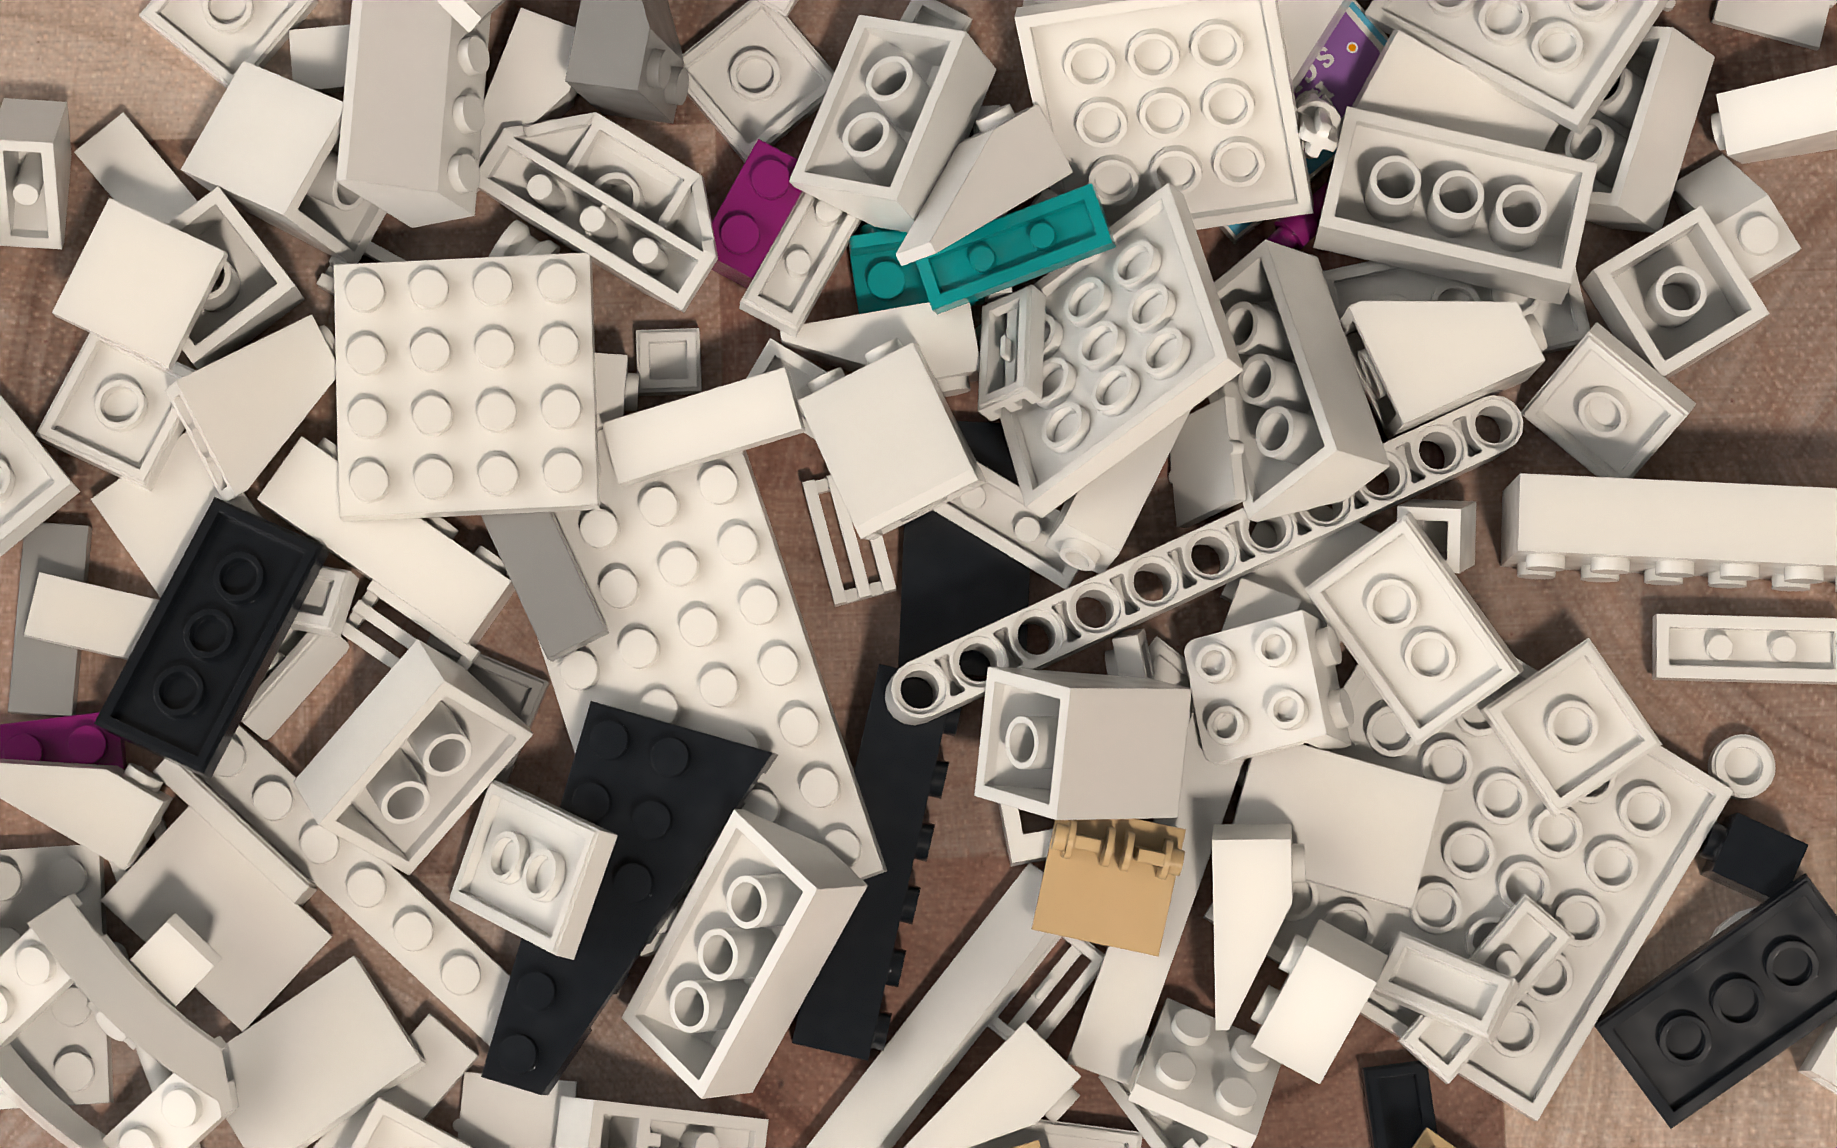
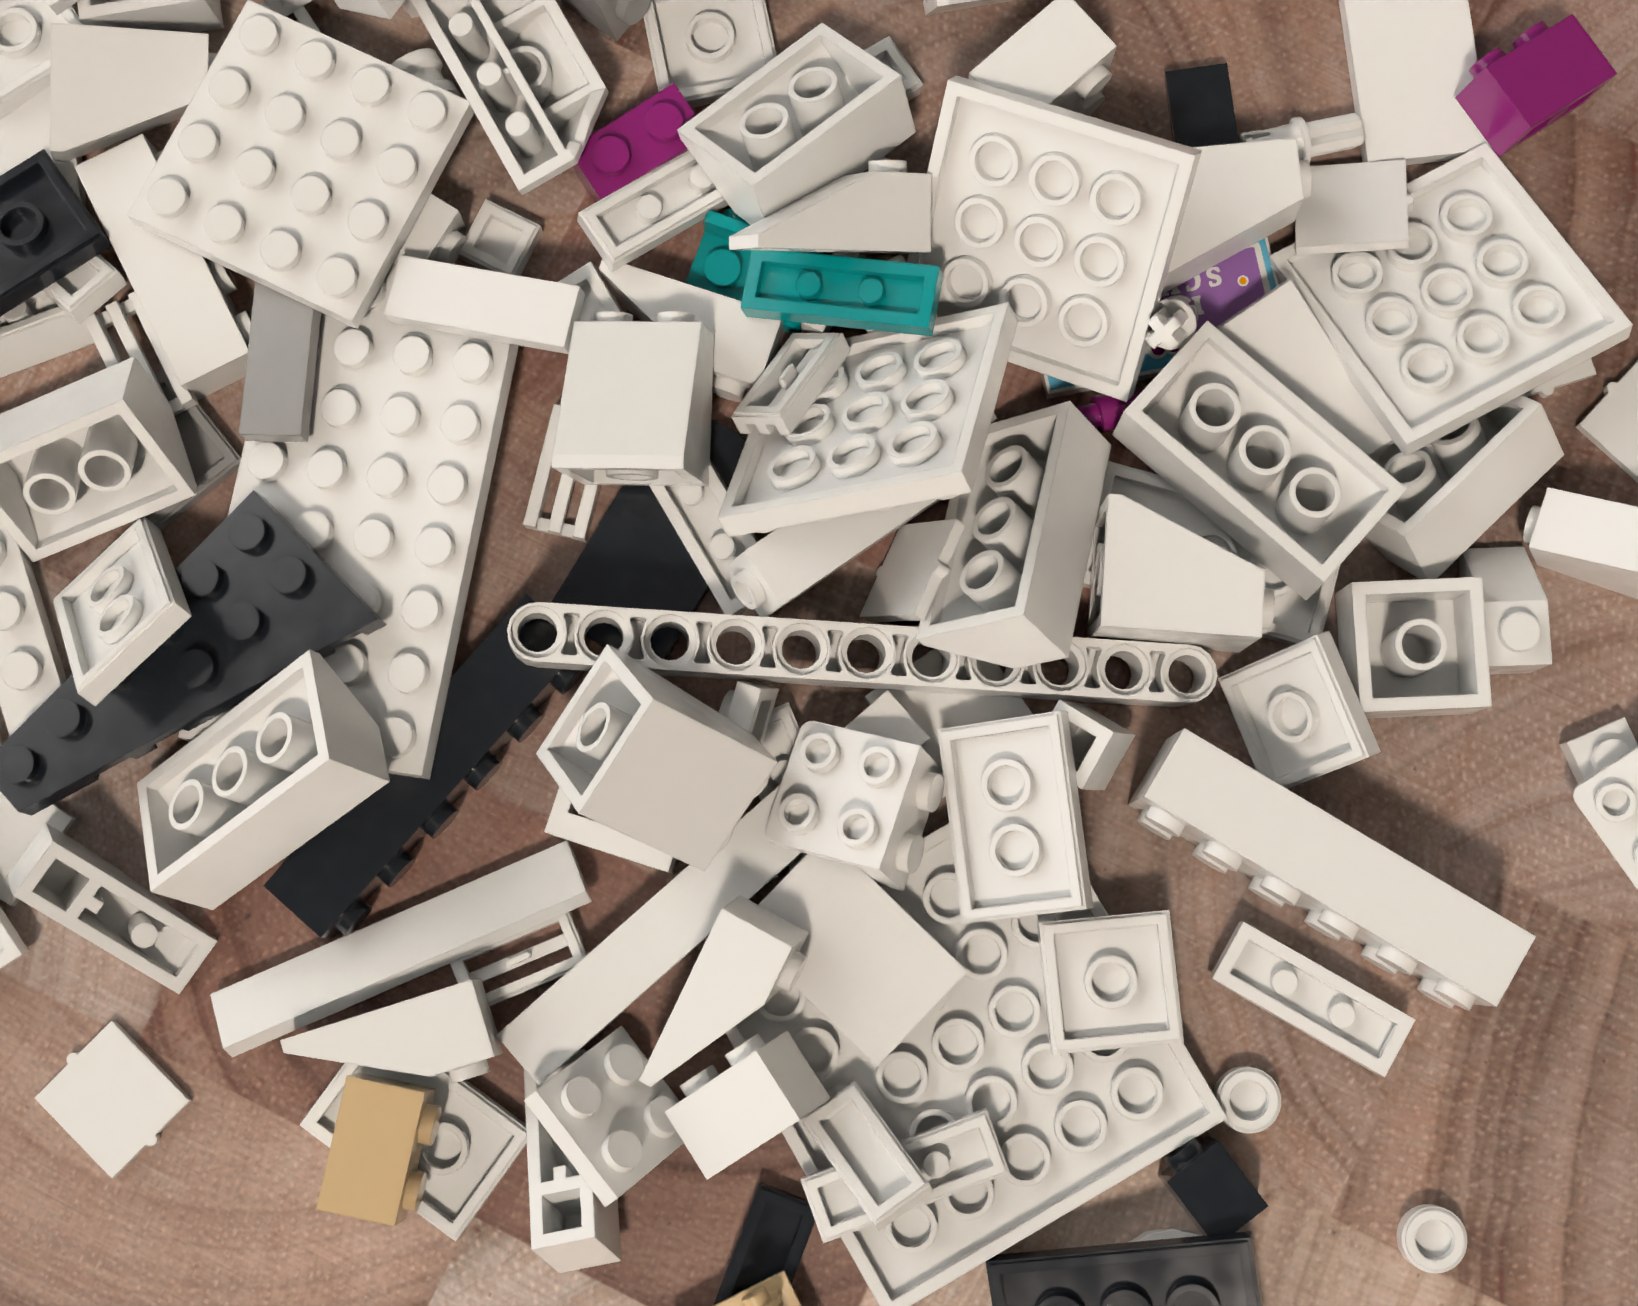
camera: 35 degrees right, 0 degrees up
tan hinge [1031,819,1186,957] -> none

